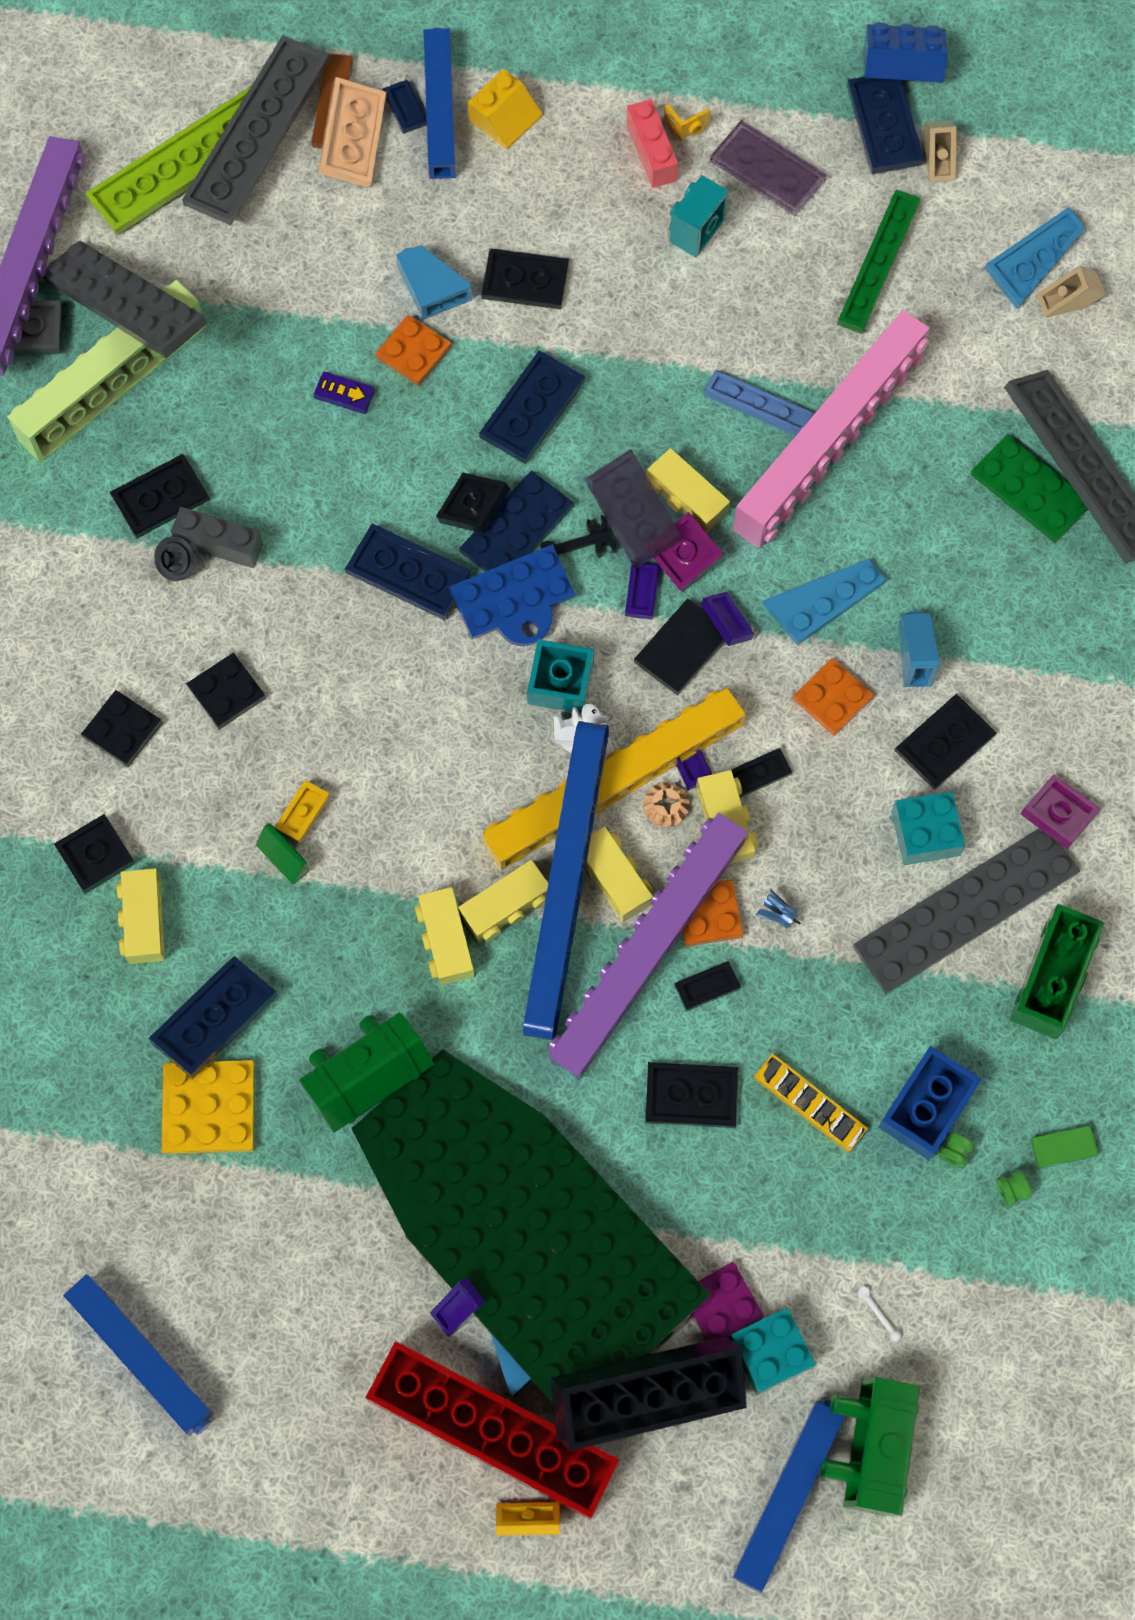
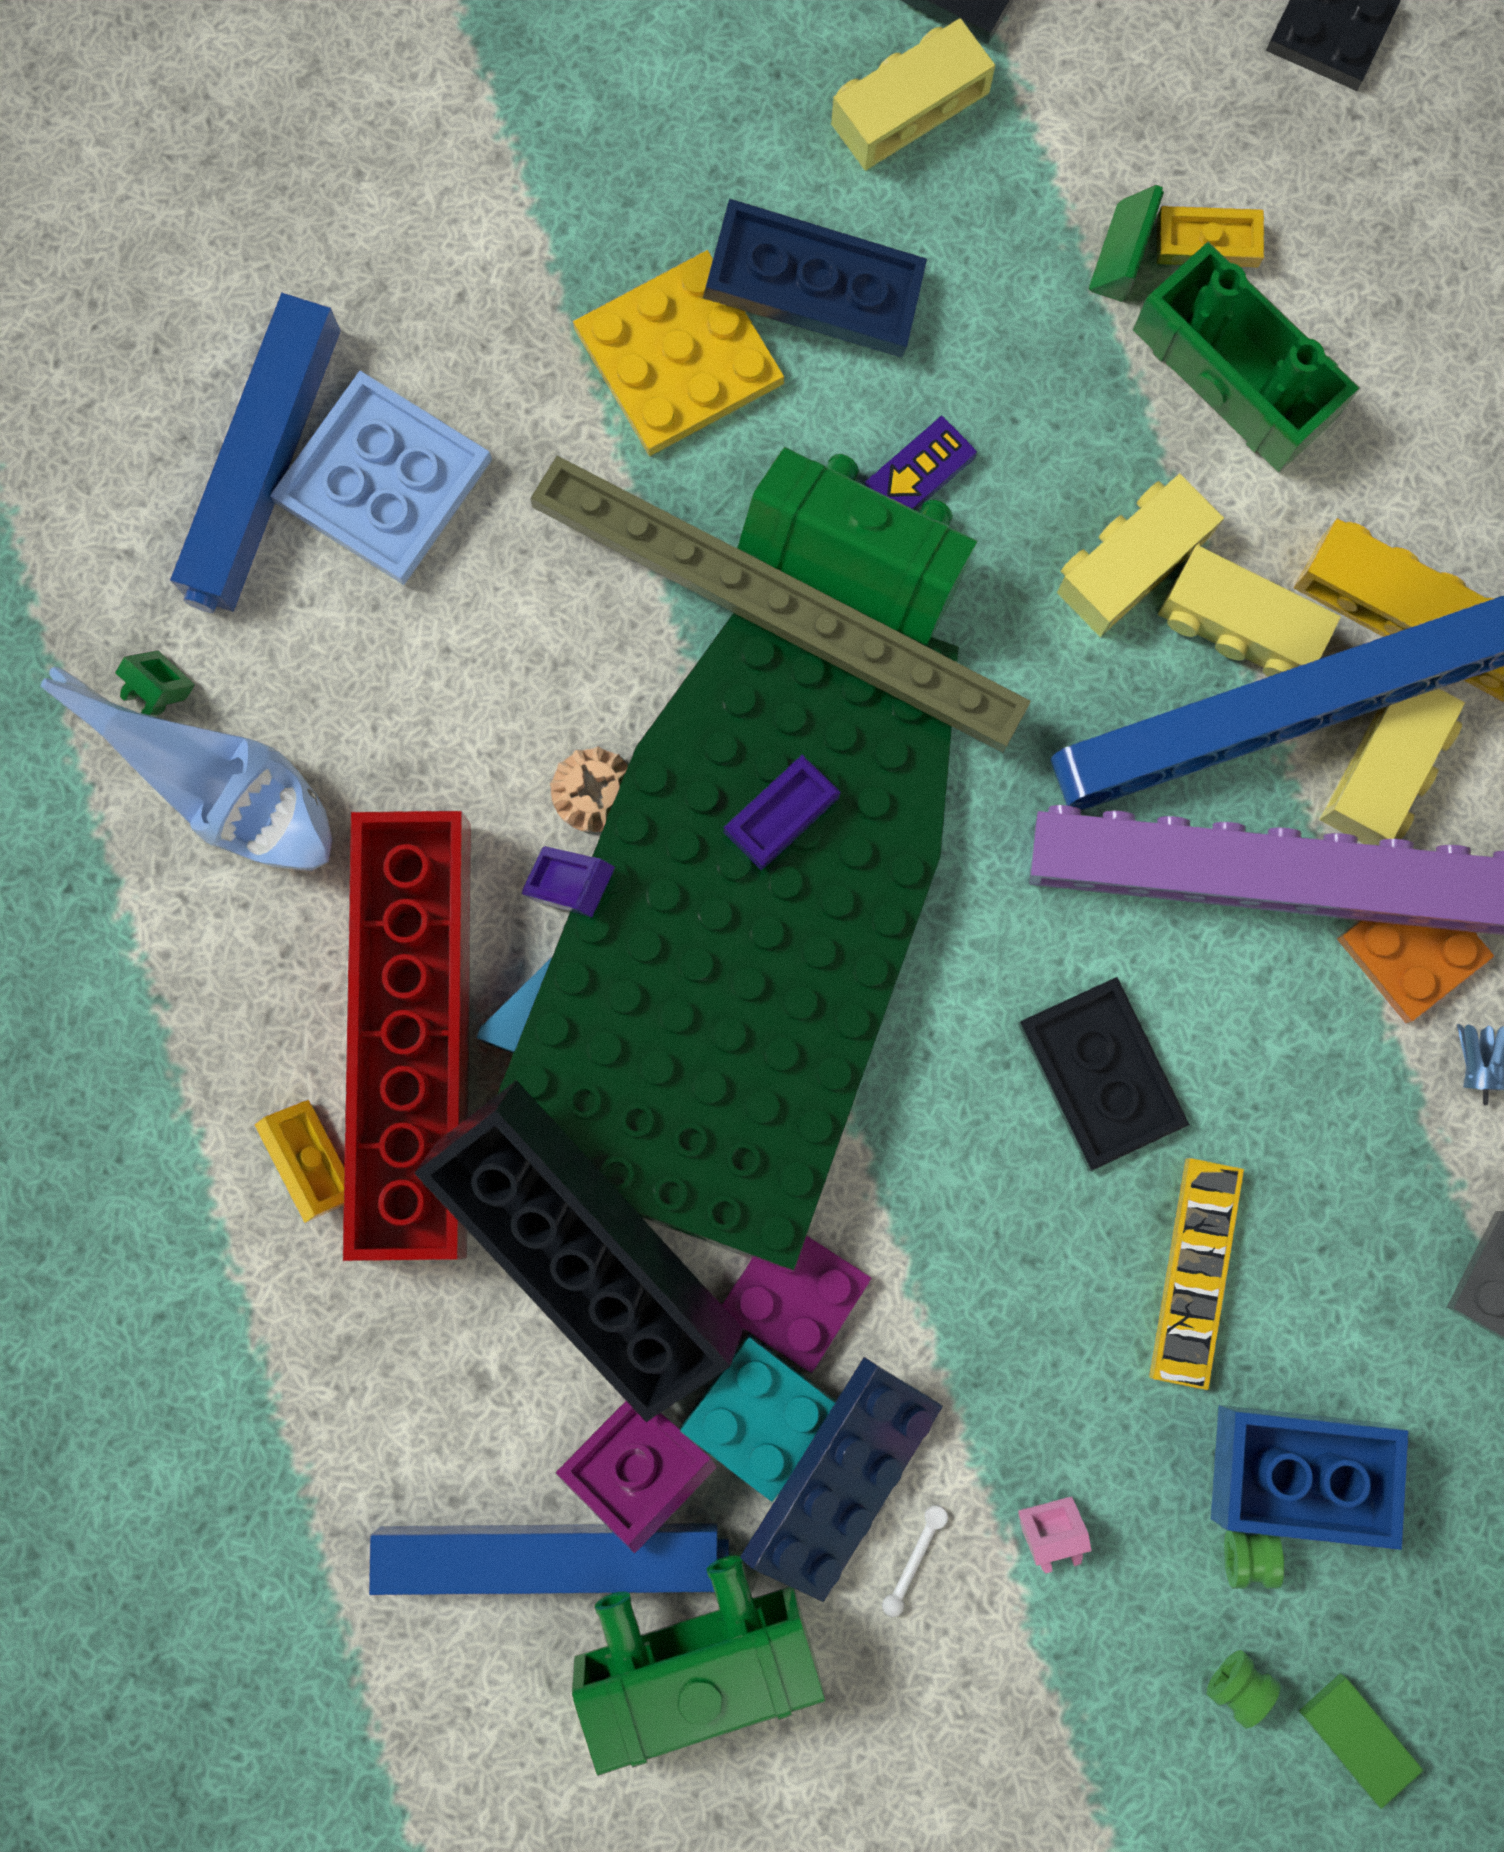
camera: 60 degrees right, 10 degrees up
black tile [674,961,741,1012] -> none
none -> light blue piece [40,667,332,871]
none -> green tile [115,650,195,717]
none -> light blue plate [270,371,492,585]
none -> olive plate [530,455,1031,753]
none -> light nougat gear [550,746,628,832]
none -> magenta plate [555,1401,717,1554]
none -> dark purple tile [723,755,841,871]
none -> dark blue plate [740,1357,943,1602]
none -> dark purple tile [865,415,977,510]
none -> bright pink tile [1018,1496,1092,1573]
none -> green piece [1133,242,1360,473]

